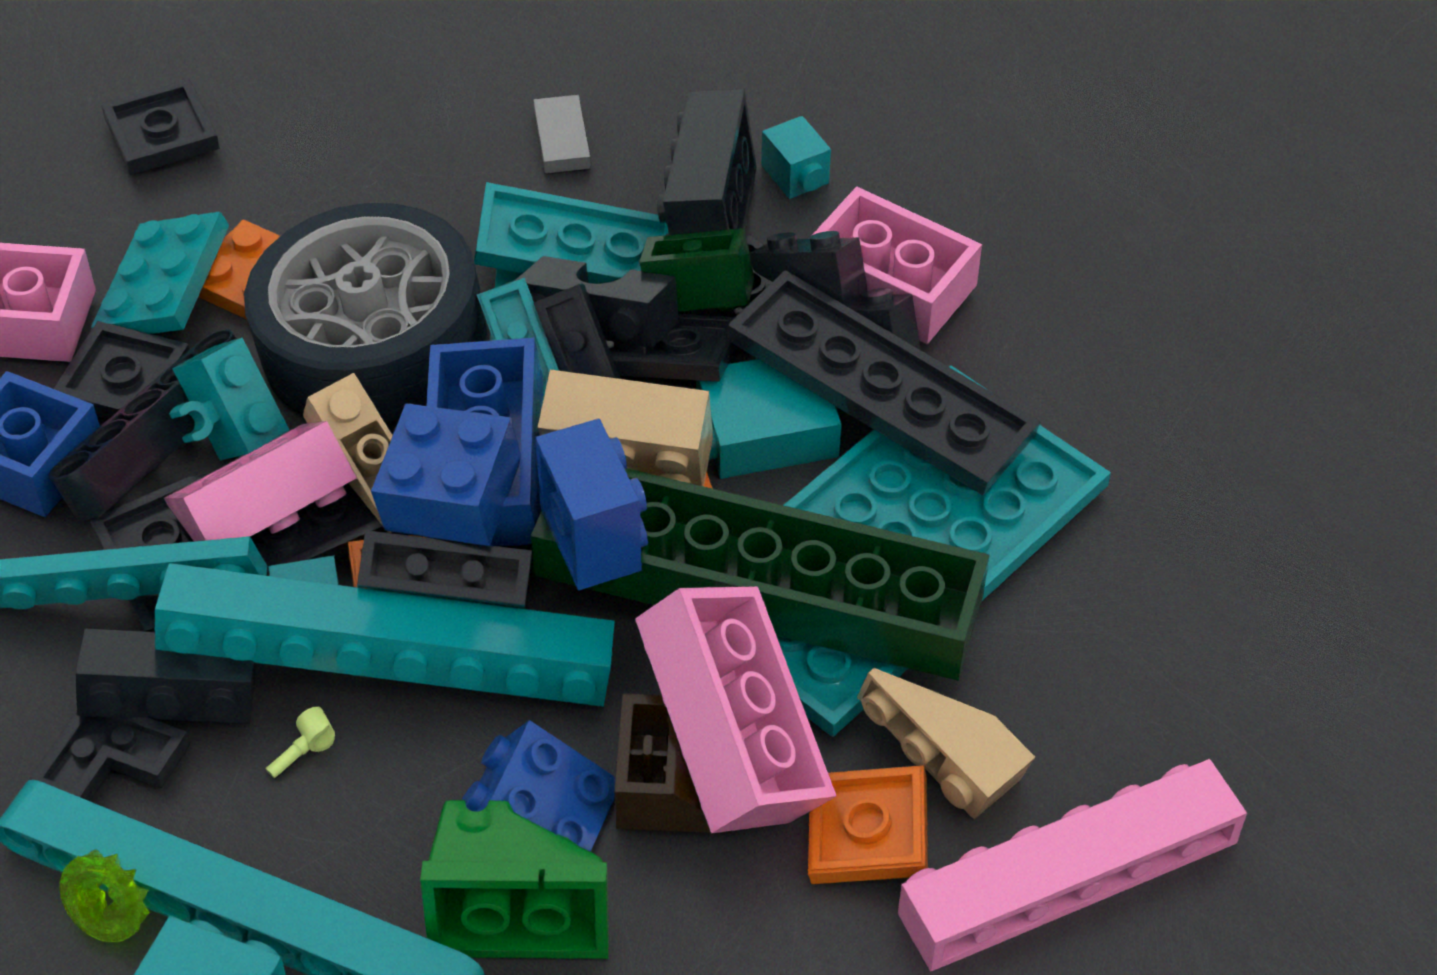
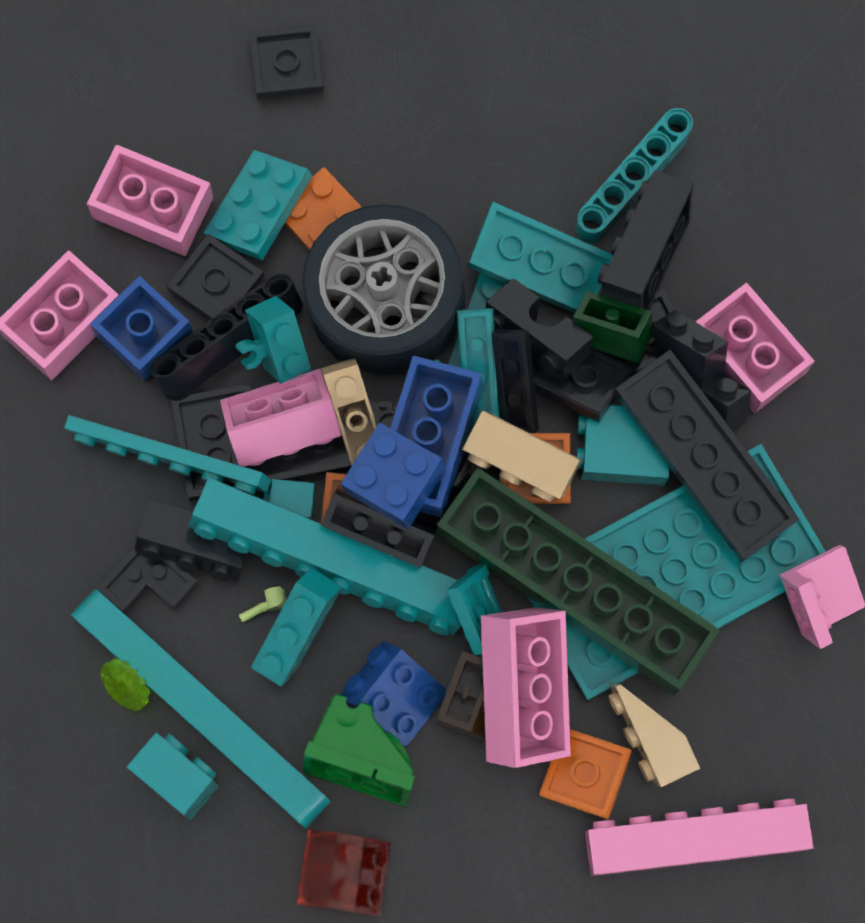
camera: 15 degrees right, 25 degrees up
light grey tile [533,95,591,173] -> none
blue brick [535,418,648,590] -> none
teal brick [761,116,831,199] -> none
none -> teal brick [251,568,342,687]
none -> teal plate [447,563,502,656]
none -> teal beam [575,108,693,245]
none -> bright pink bracket [780,545,865,649]

